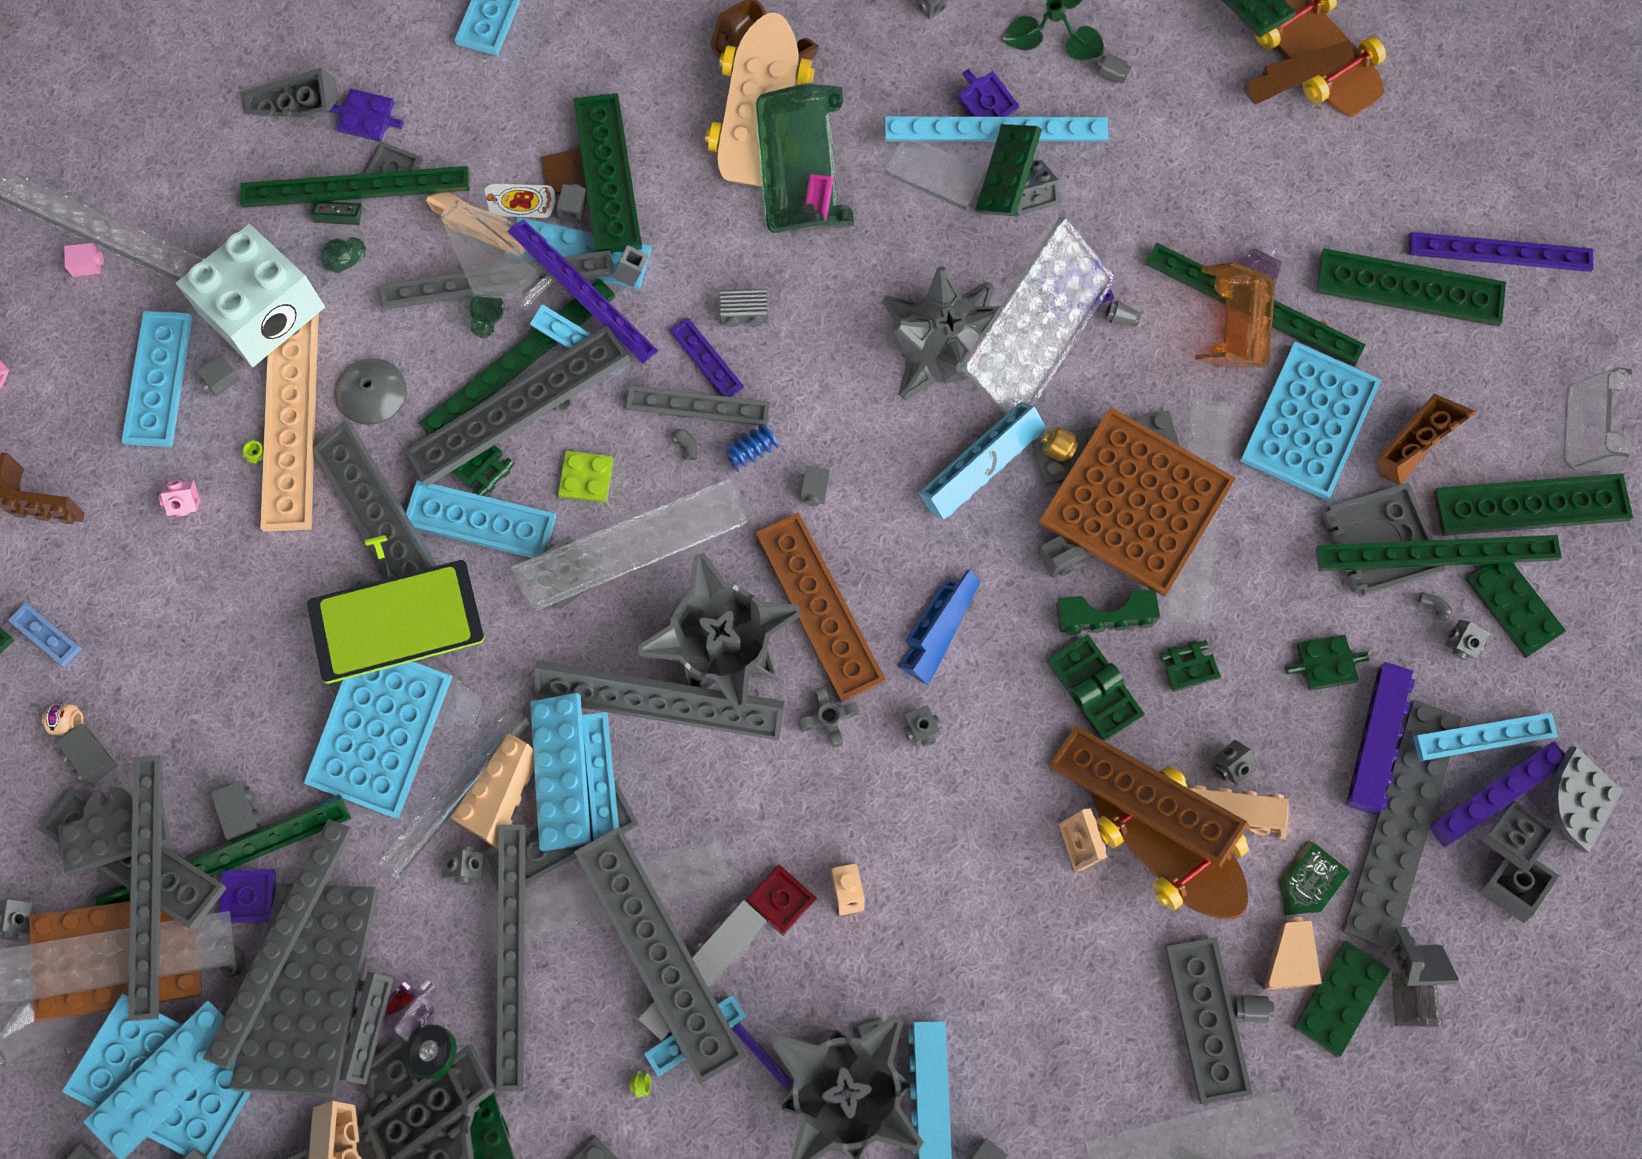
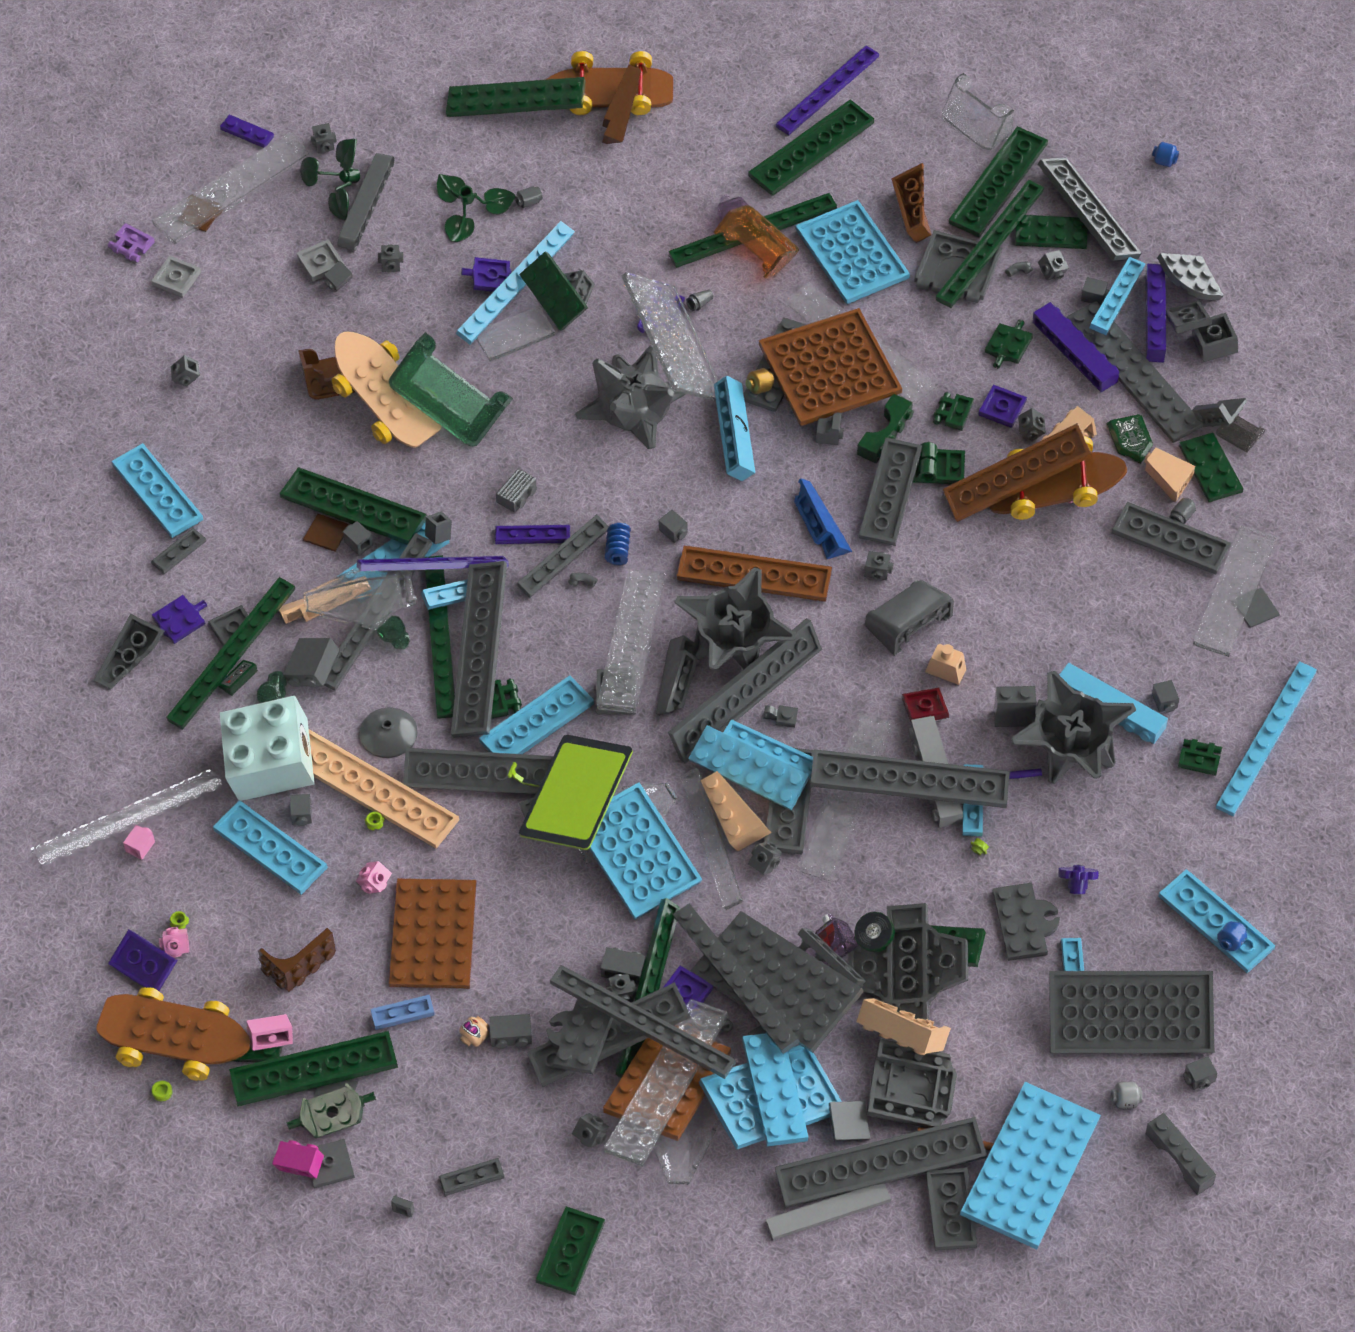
camera: 50 degrees left, 15 degrees down
sticker [484,184,555,218] -> none
dark grey plate [496,824,526,1091] -> none
lime plate [558,451,614,504] -> none
dark grey pin [799,686,859,748] -> none
dark pink tile [802,174,834,223] -> none
light nougat plate [1059,808,1107,872] -> none
none -> dark grey tile [151,528,206,574]
none -> lime plate [169,911,189,929]
none -> dark grey brick [283,638,339,687]
none -> dark orange plate [389,878,477,989]
none -> dark grey brick [606,974,636,1002]
none -> dark grey wedge [656,635,698,716]
none -> dark grey plate [763,705,798,728]
none -> dark grey plate [859,438,922,546]
none -> dark grey windscreen [865,580,954,656]
none -> dark purple plate [978,385,1027,428]
none -> dark grey brick [994,686,1037,727]
none -> dark grey plate [1038,157,1142,261]
none -> dark grey brick [1081,277,1110,306]

